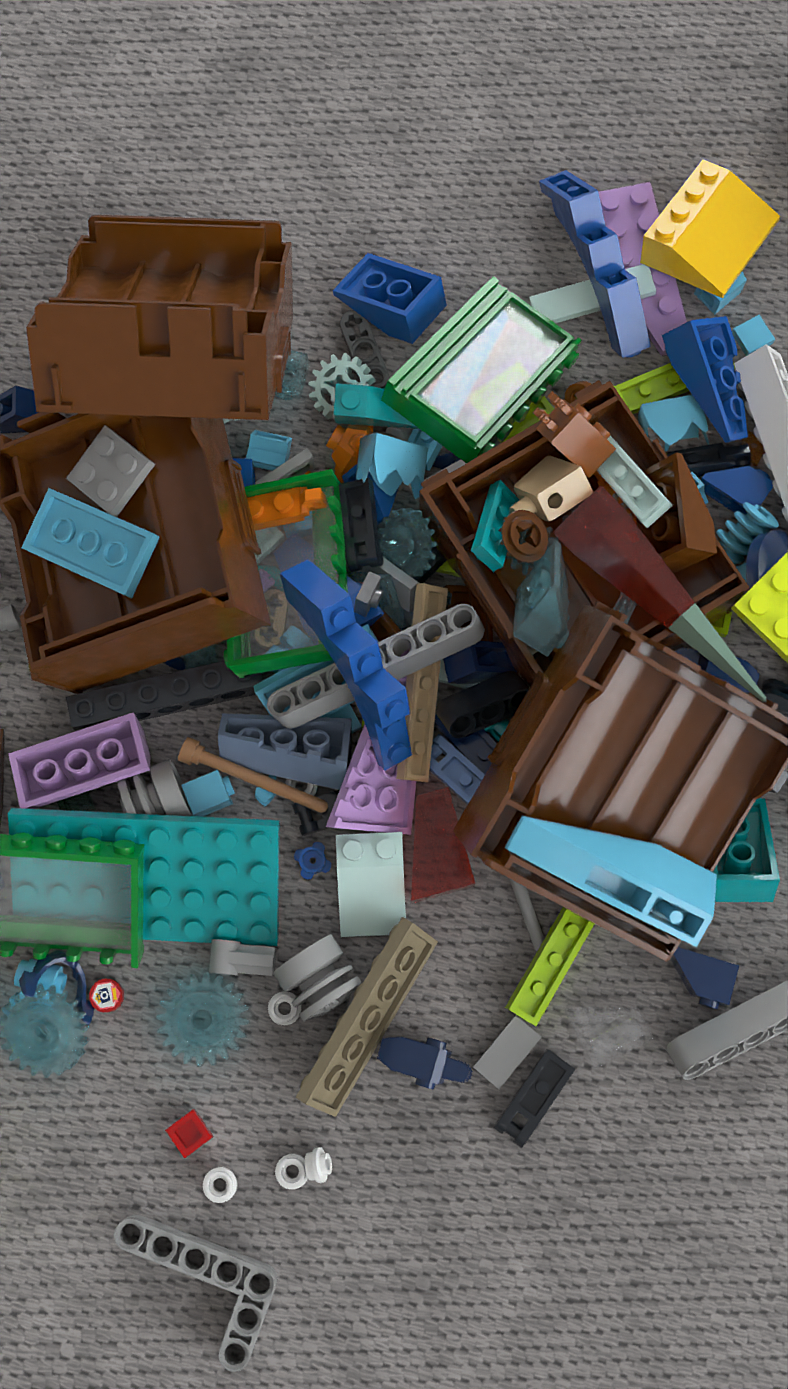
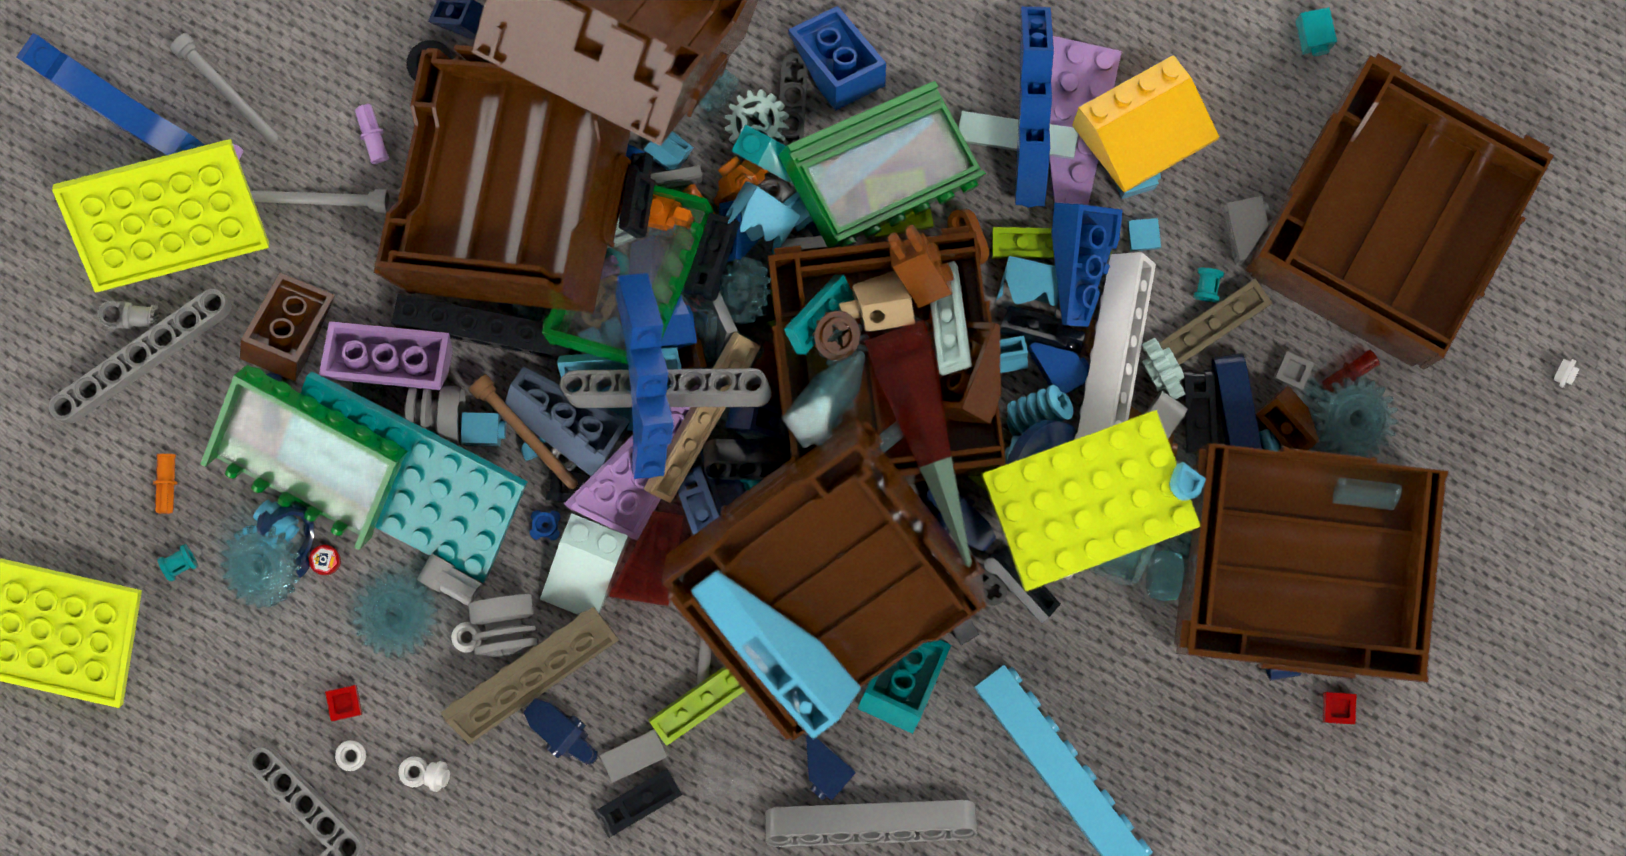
camera: 20 degrees right, 5 degrees up
medium azure plate [21,488,160,598] -> none
light grey plate [66,426,155,517] -> none
flat silver plate [354,572,383,617] -> none
none -> black hinge [618,152,655,238]

